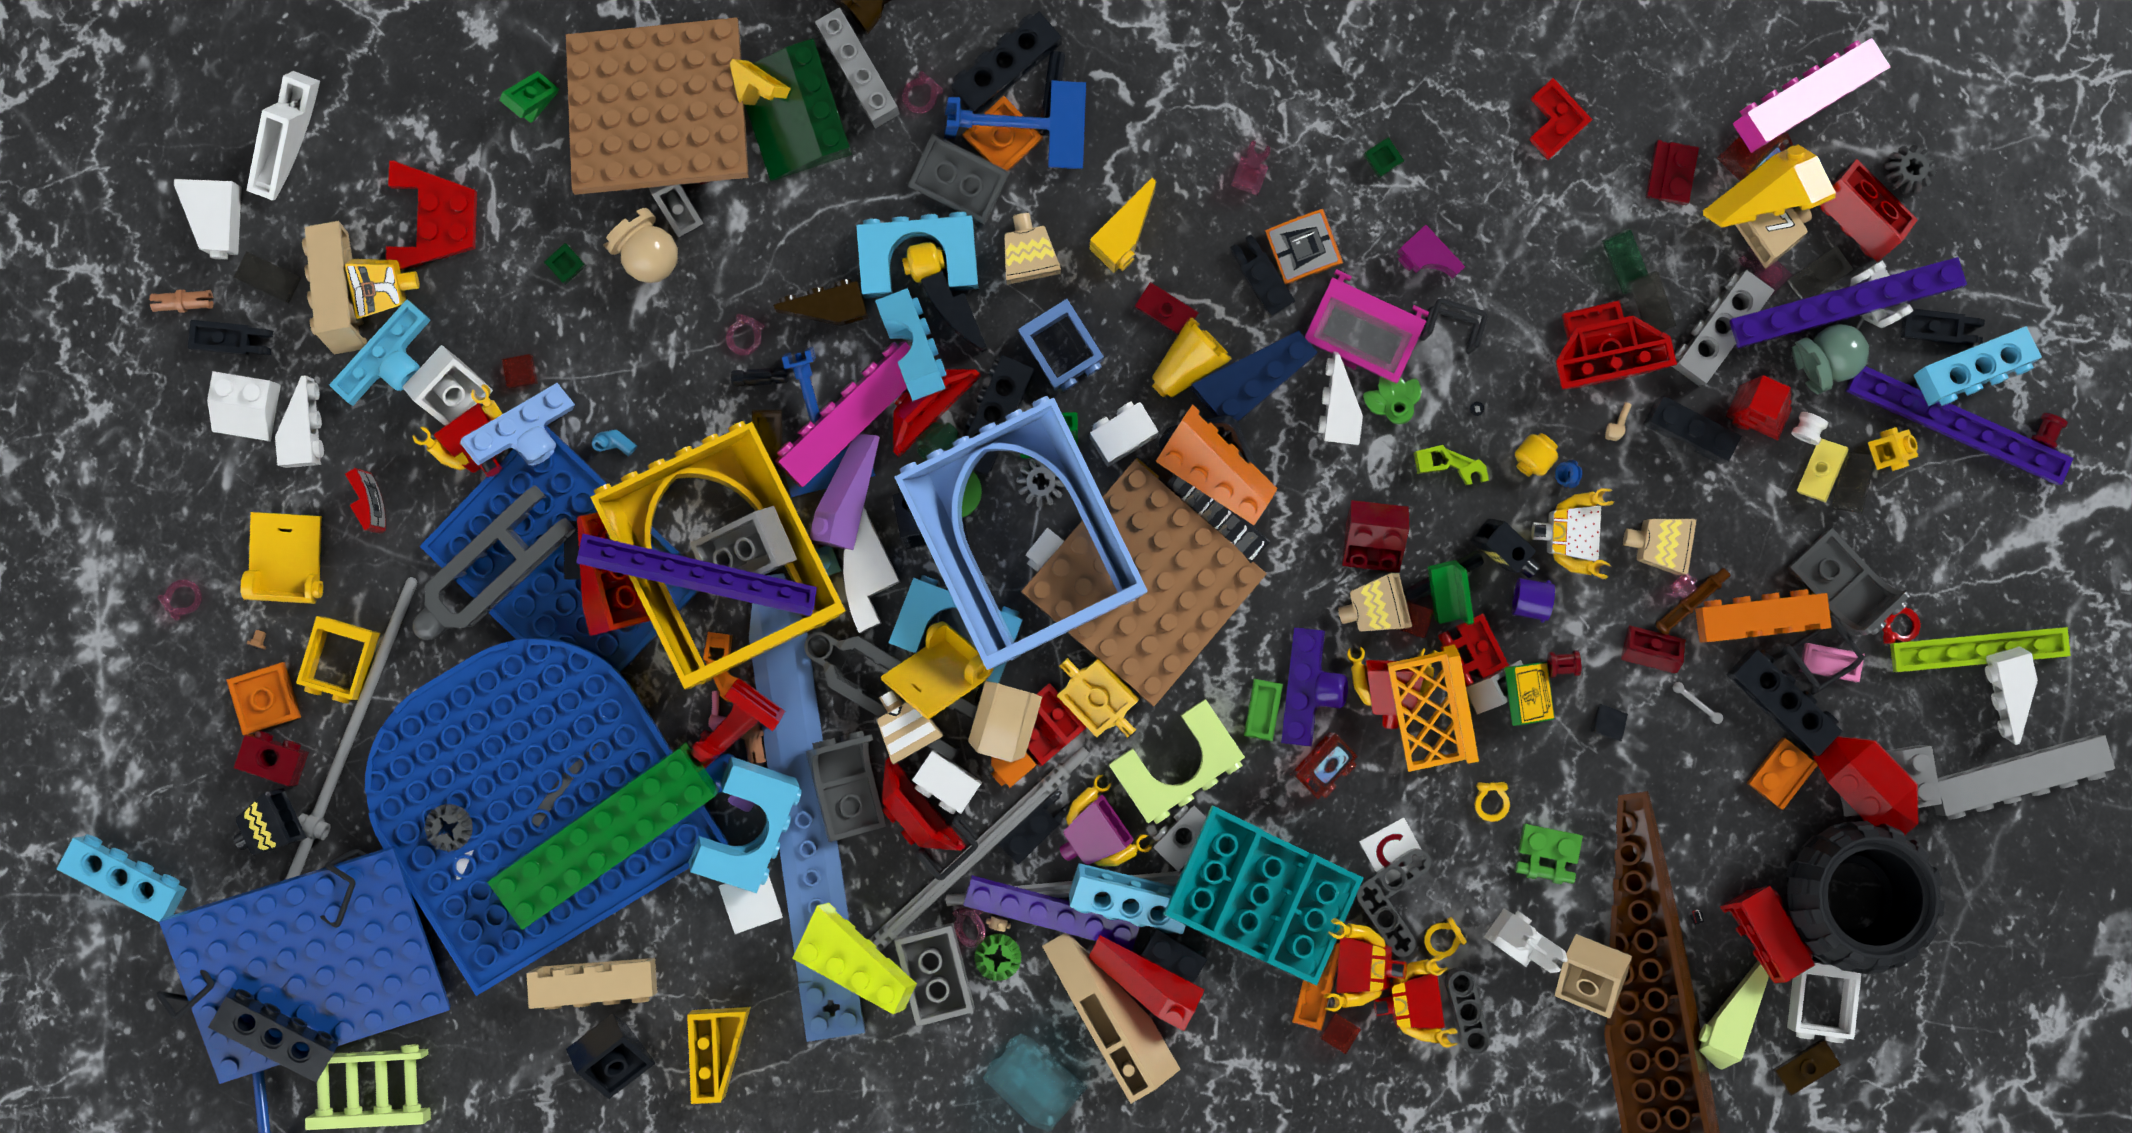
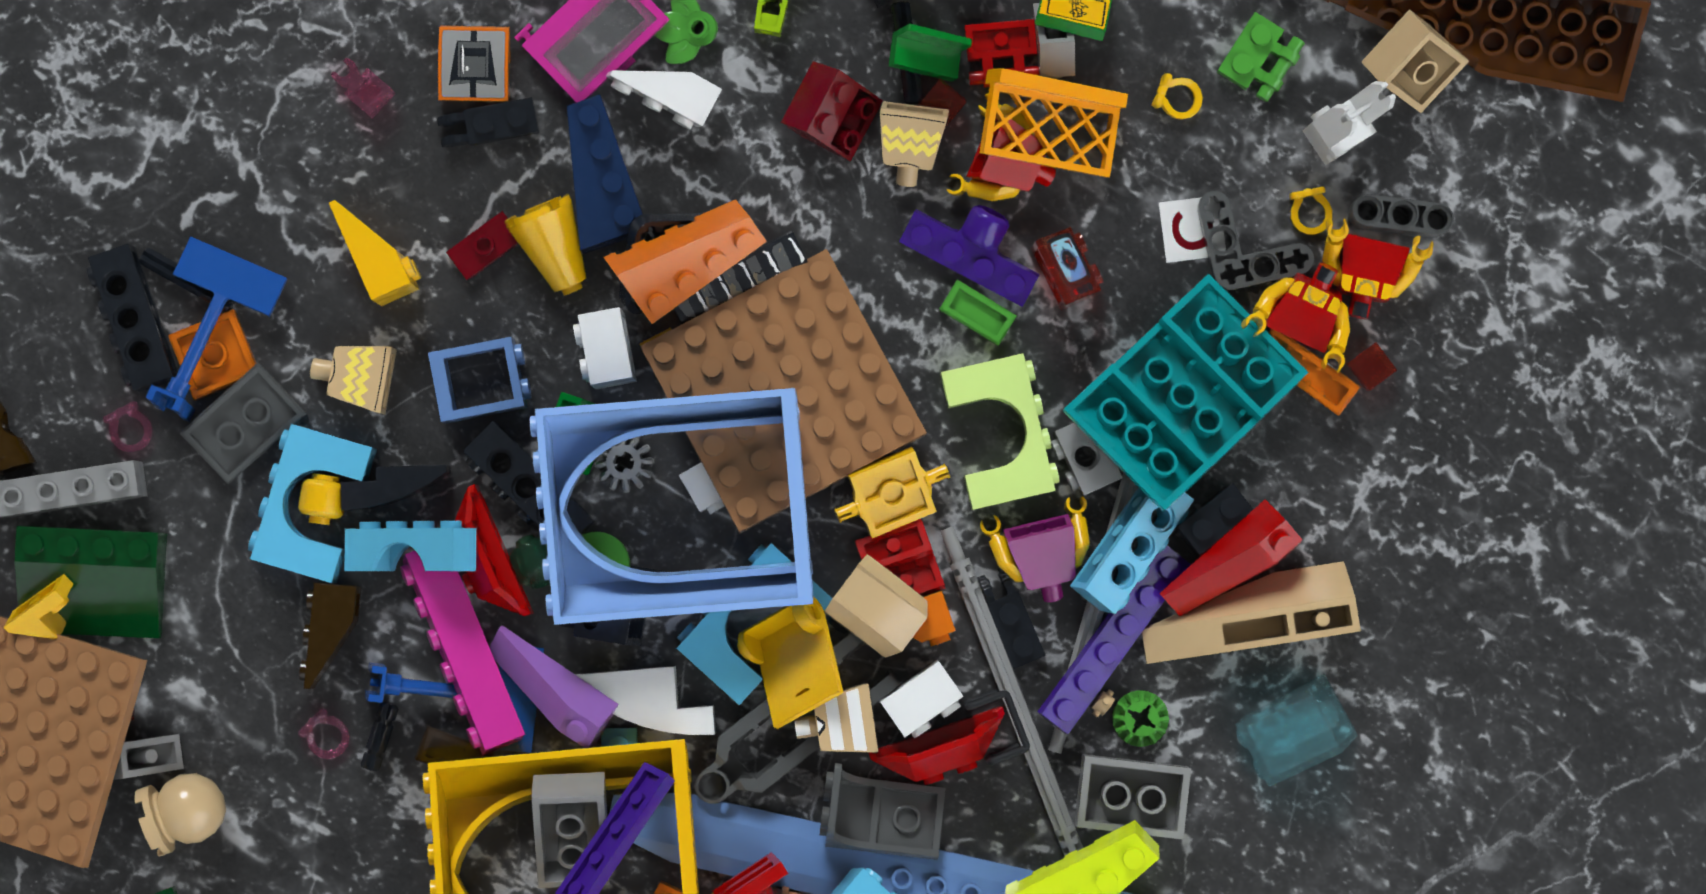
camera: 70 degrees left, 0 degrees up
clear pink piece [953,907,985,948] -> none

